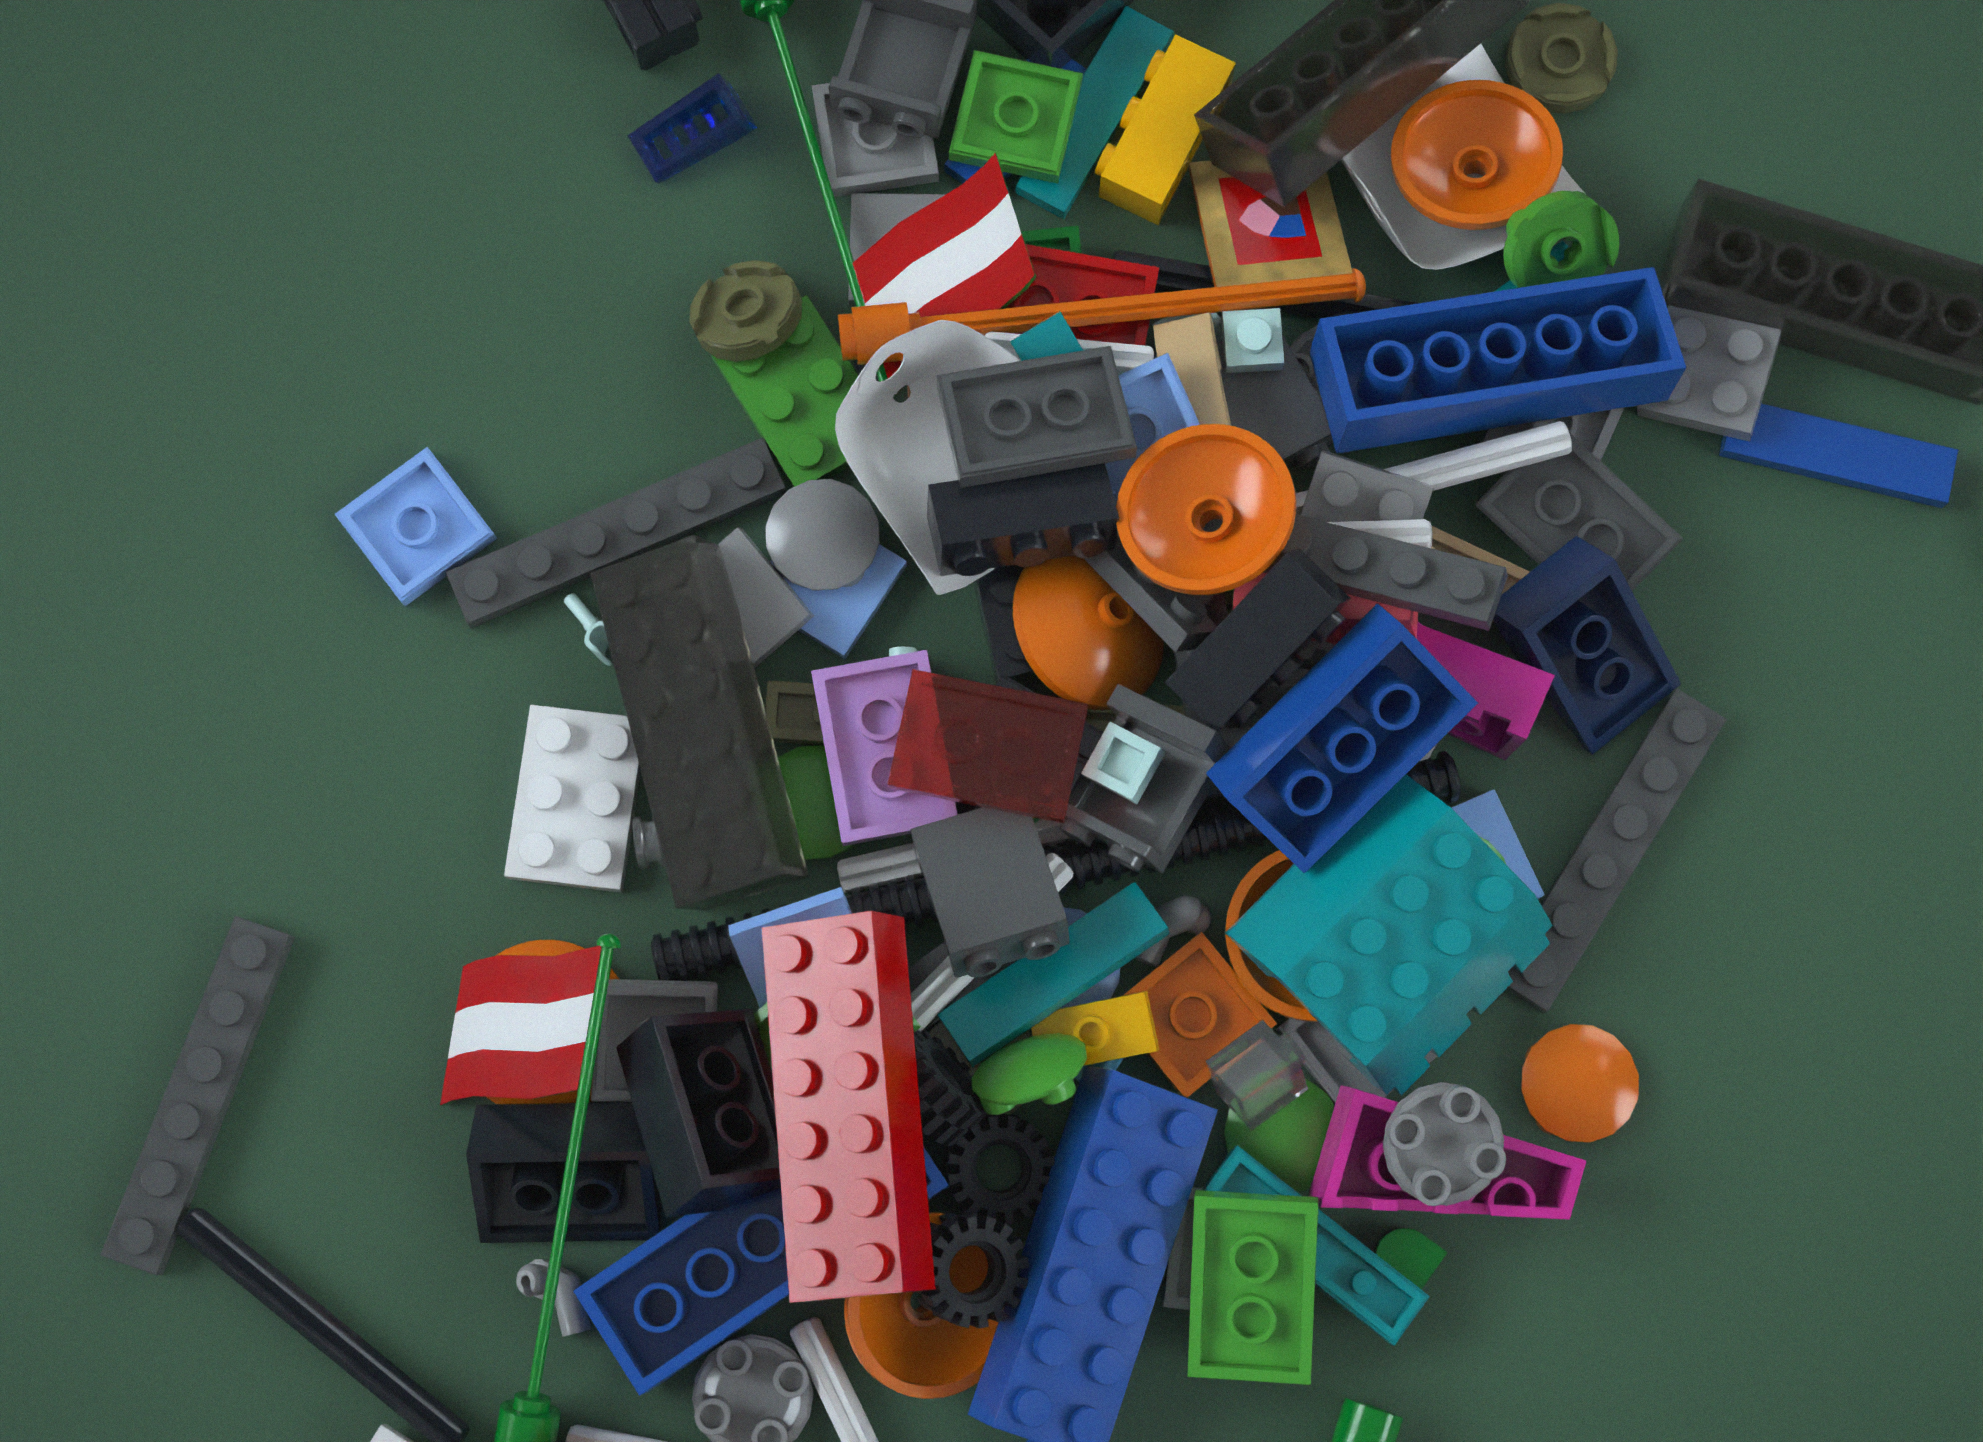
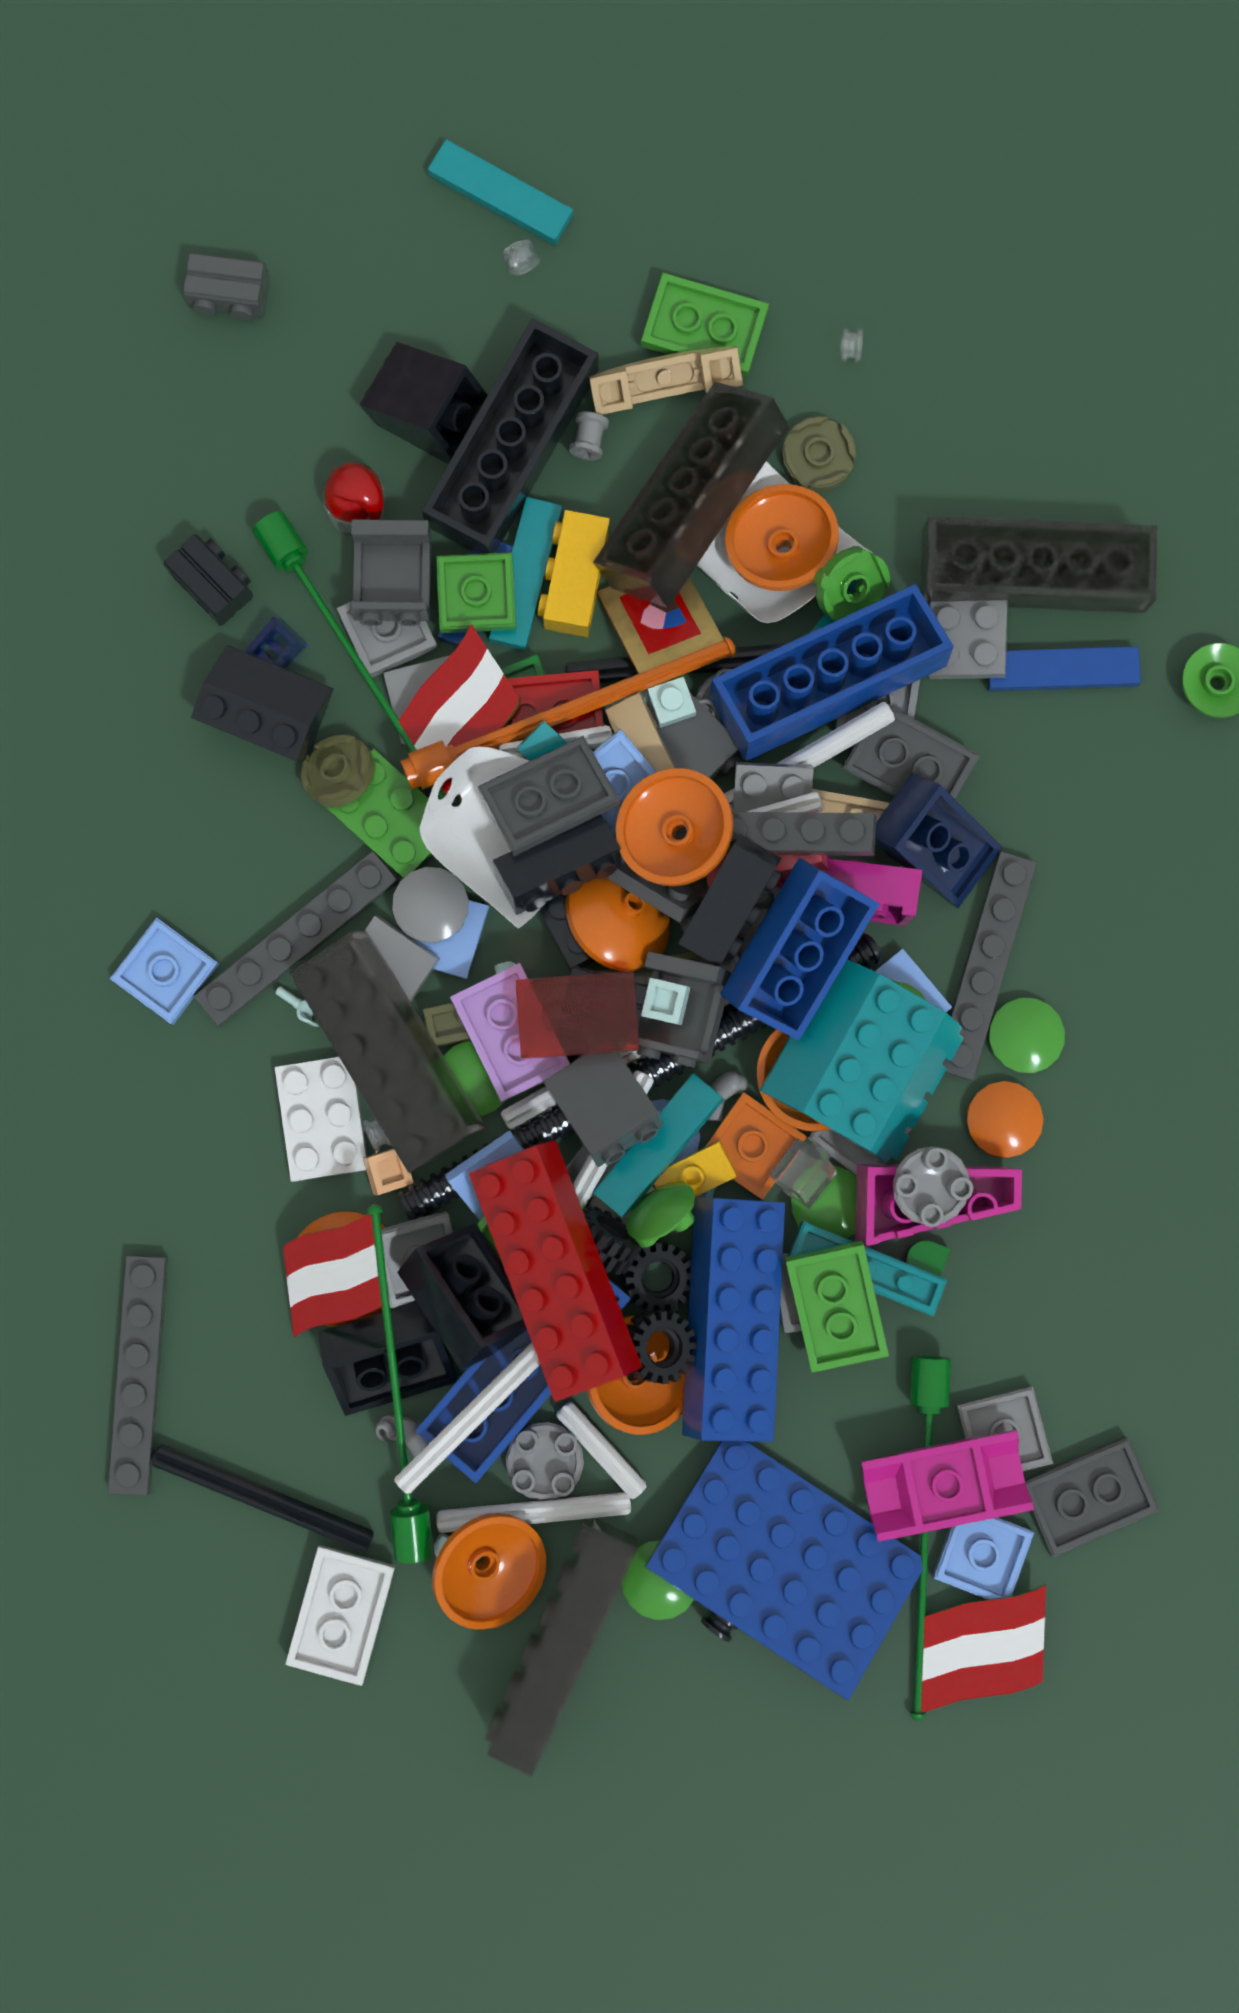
camera: 20 degrees left, 5 degrees up
none -> black slope [191,645,334,761]
none -> light nougat plate [363,1146,414,1195]
none -> white axle [394,1342,540,1494]
none -> bright green dish [989,998,1065,1073]

